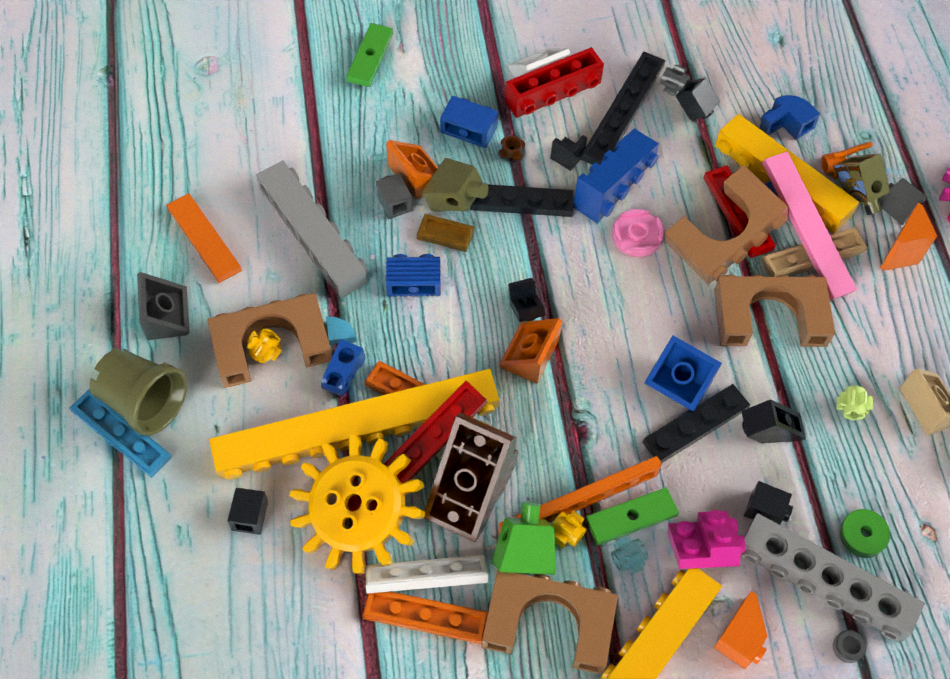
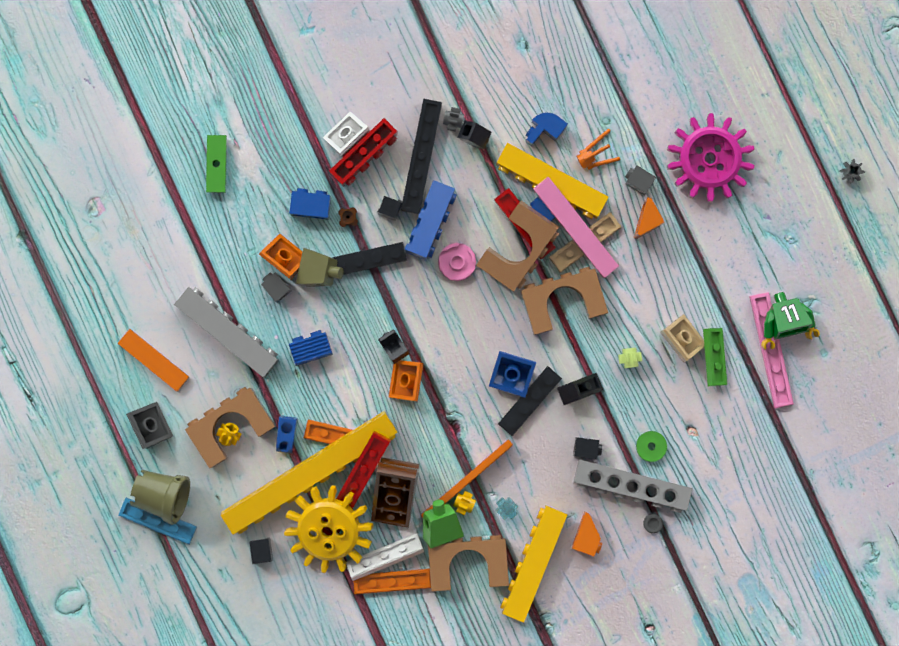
camera: 15 degrees left, 25 degrees up
medium azure tile [326,317,356,345] -> none
pearl gold tile [417,214,474,252] -> none
bright green tile [586,487,679,546] -> none
dark pink plate [667,510,746,569] -> none
olive torso [833,153,890,215] -> none

